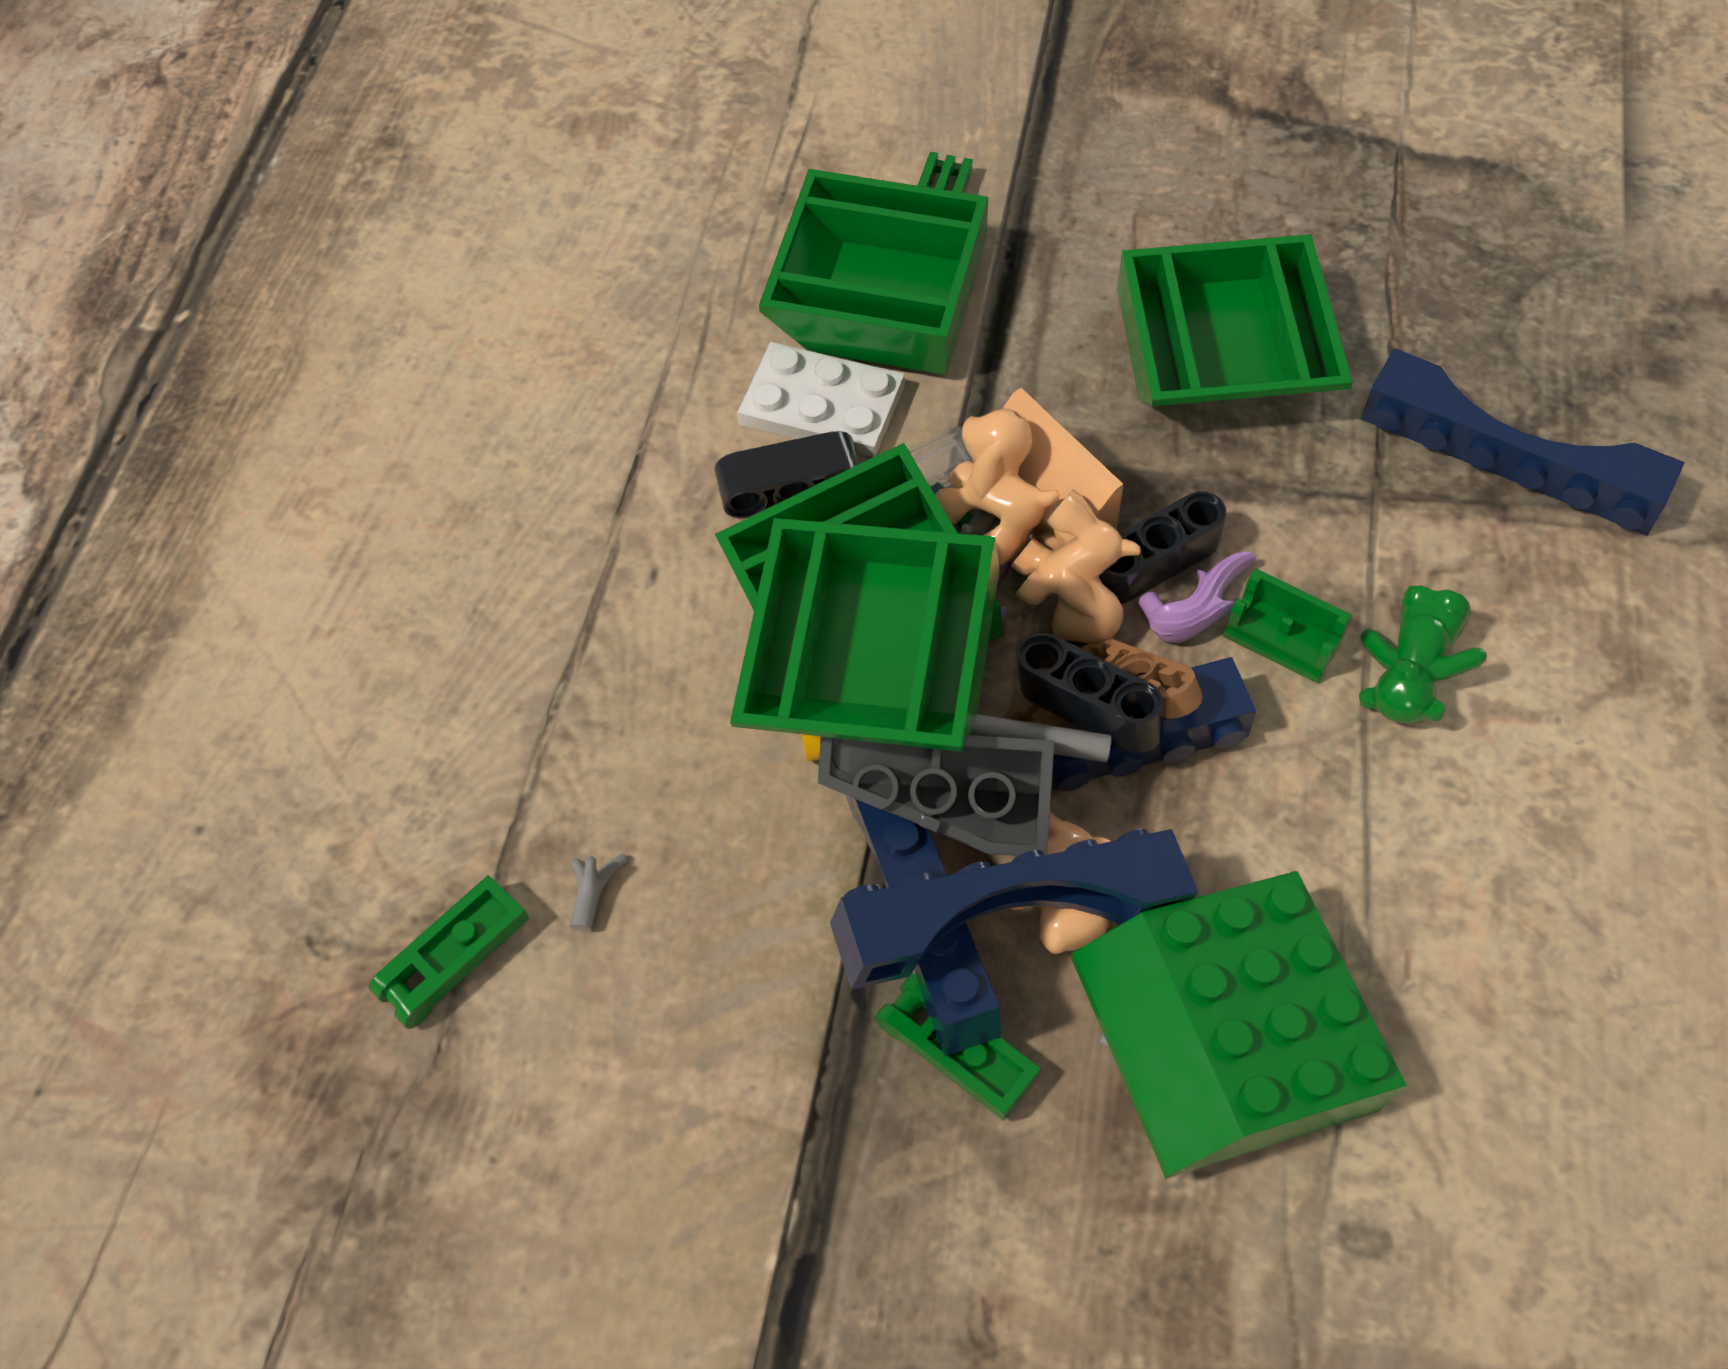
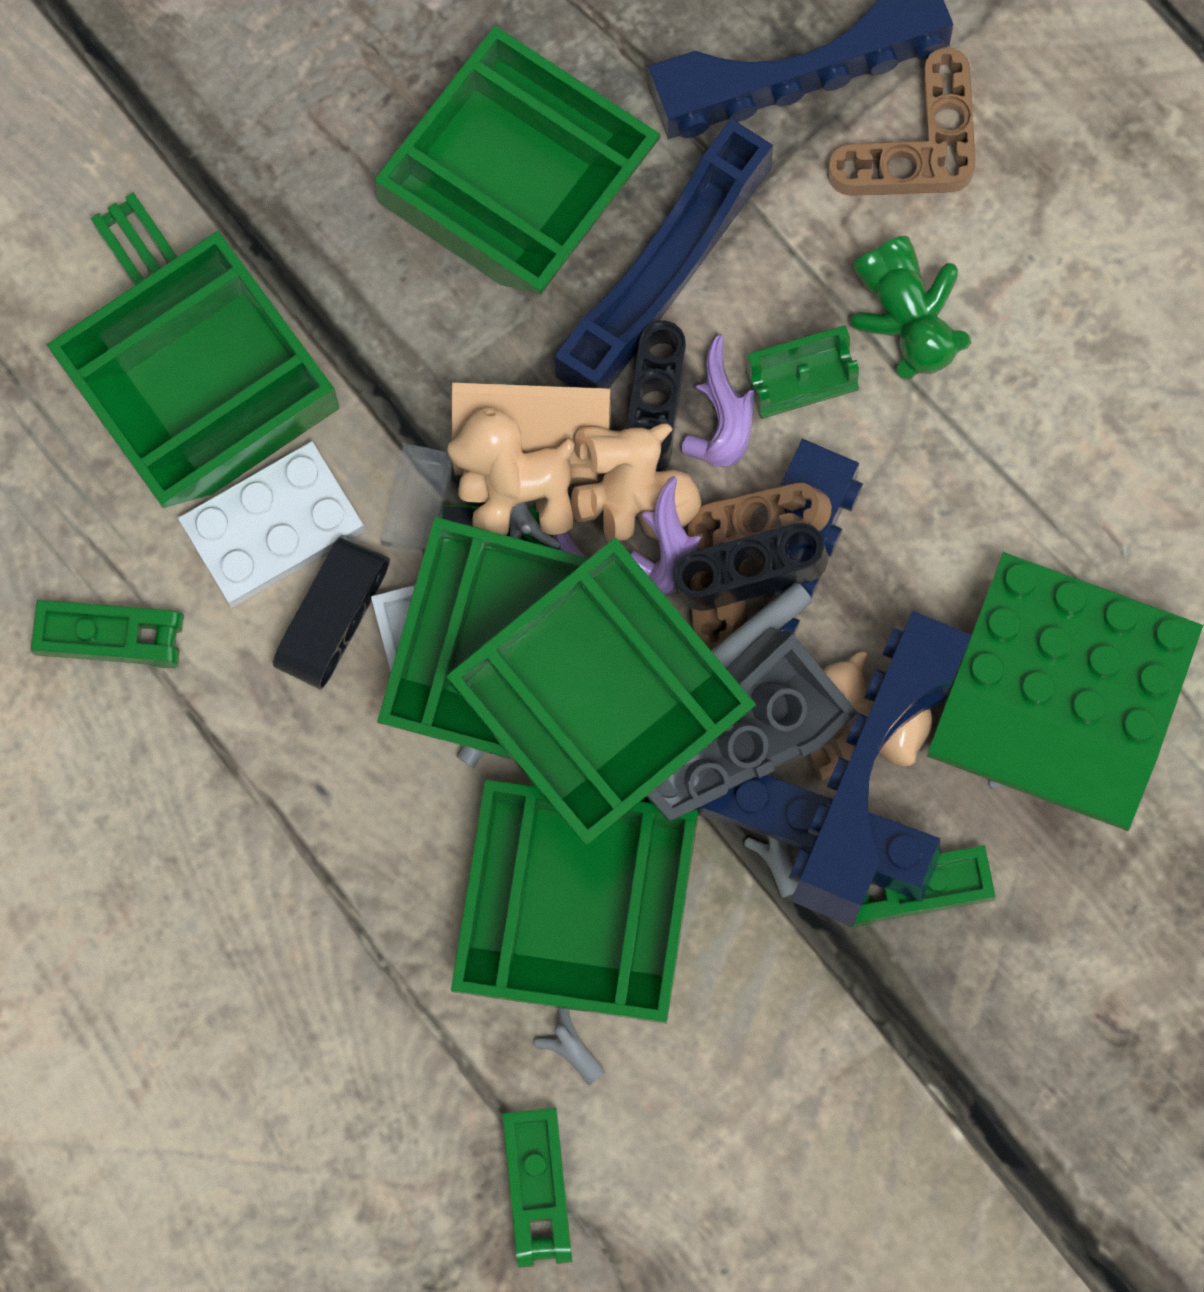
camera: 50 degrees left, 15 degrees up
none -> green plate [30,600,184,668]
none -> green slope [451,779,698,1024]
none -> dark blue arch [554,118,773,389]
none -> lavender piece [630,476,701,594]
none -> medium nougat beam [828,47,976,196]

